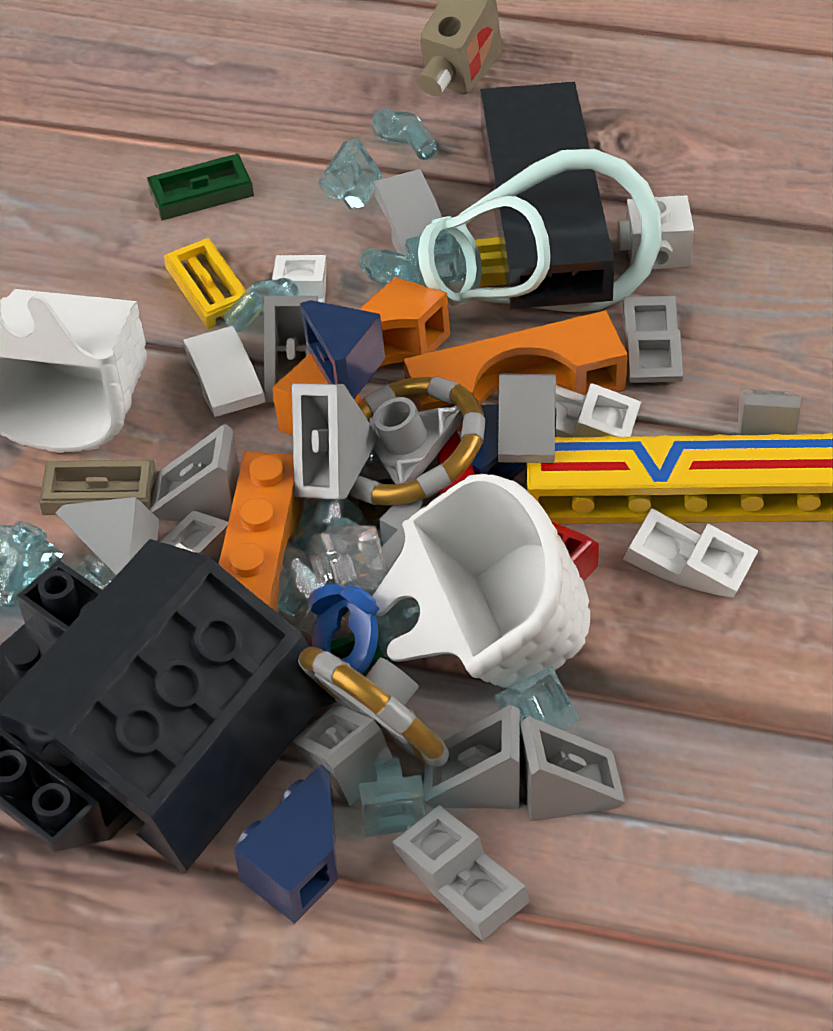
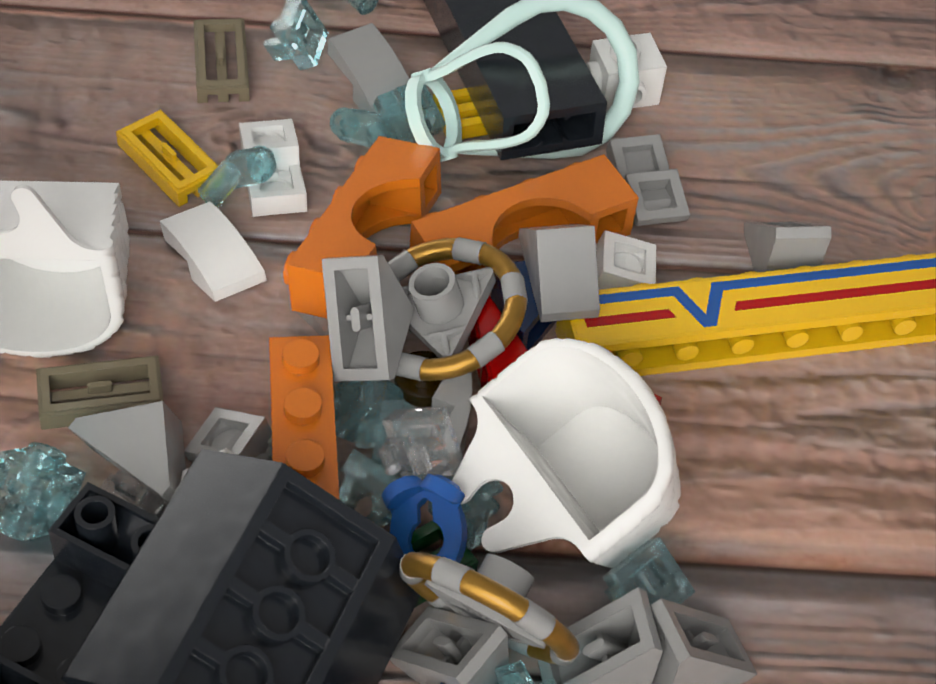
camera: 20 degrees left, 0 degrees up
dark green tile [147,153,254,221] -> none
light grey slope [150,424,240,521] -> none
light grey slope [264,296,318,402] -> none
dark blue slope [300,300,385,399] -> none
white slope [623,508,758,598] -> none
none -> dark tan tile [193,18,250,103]

